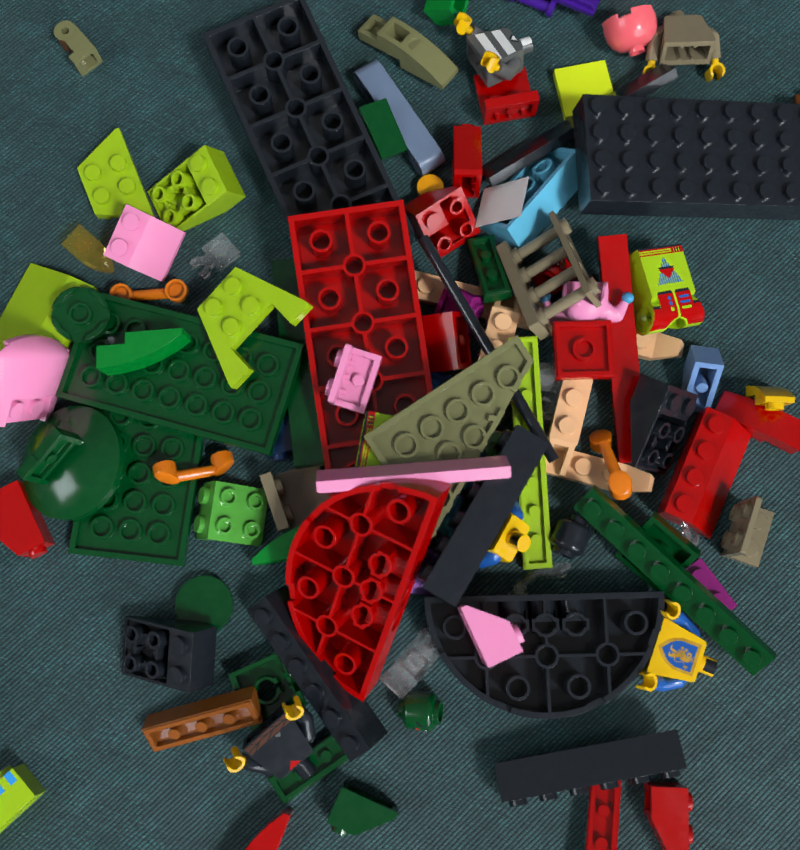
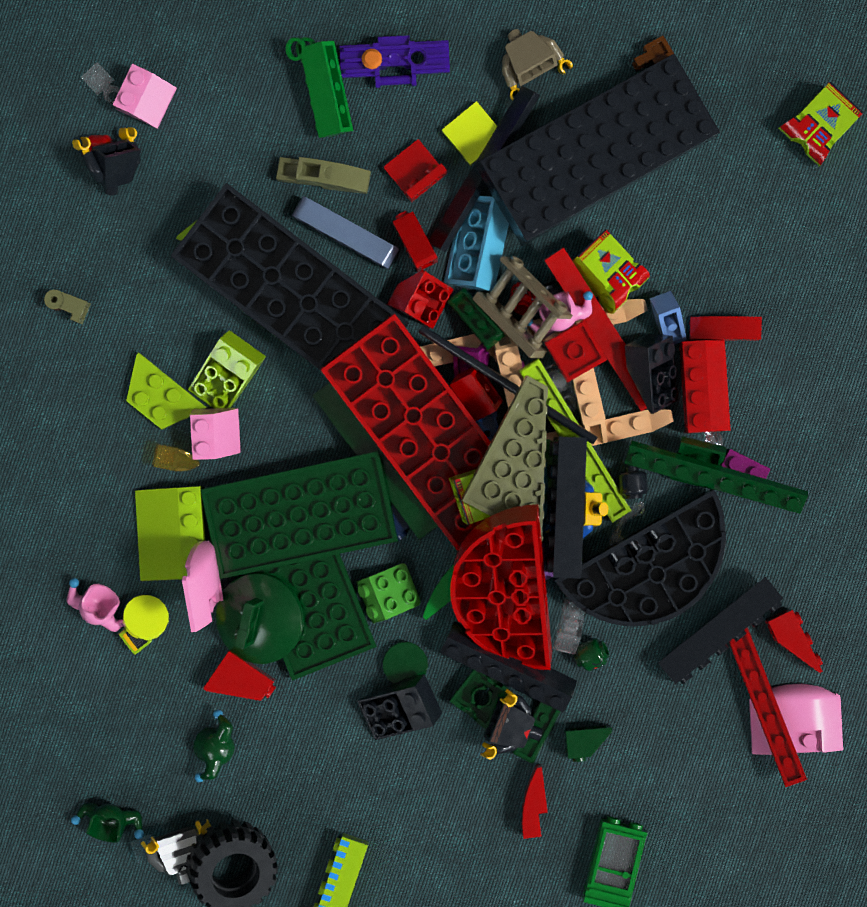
camera: 30 degrees left, 10 degrees up
dark green tile [51,286,111,344] -> none
green slope [96,328,191,376] -> none
orange bar [109,279,188,303] -> none
dark orange slope [141,686,264,752] -> none
orange bar [152,450,234,484] -> none
clear plate [189,232,241,280] -> none
lime wing [197,267,313,389] -> none
dark tan bracket [260,466,329,534] -> none
bright pink tile [316,455,511,493] -> none
bright pink bracket [325,343,382,415] -> none
dark green brick [357,98,408,162] -> none
light orange tile [417,174,444,197] -> none
dark grey torso [454,12,533,88] -> none
bright pink slope [457,605,525,668] -> none
white sticker [475,176,529,228] -> none
orange bar [589,429,633,500] -> none
coral cylinder [602,5,657,57] -> none
torso [635,598,718,692] -> none
dark tan bracket [721,496,774,568] -> none
yellow slope [745,386,795,411] -> none

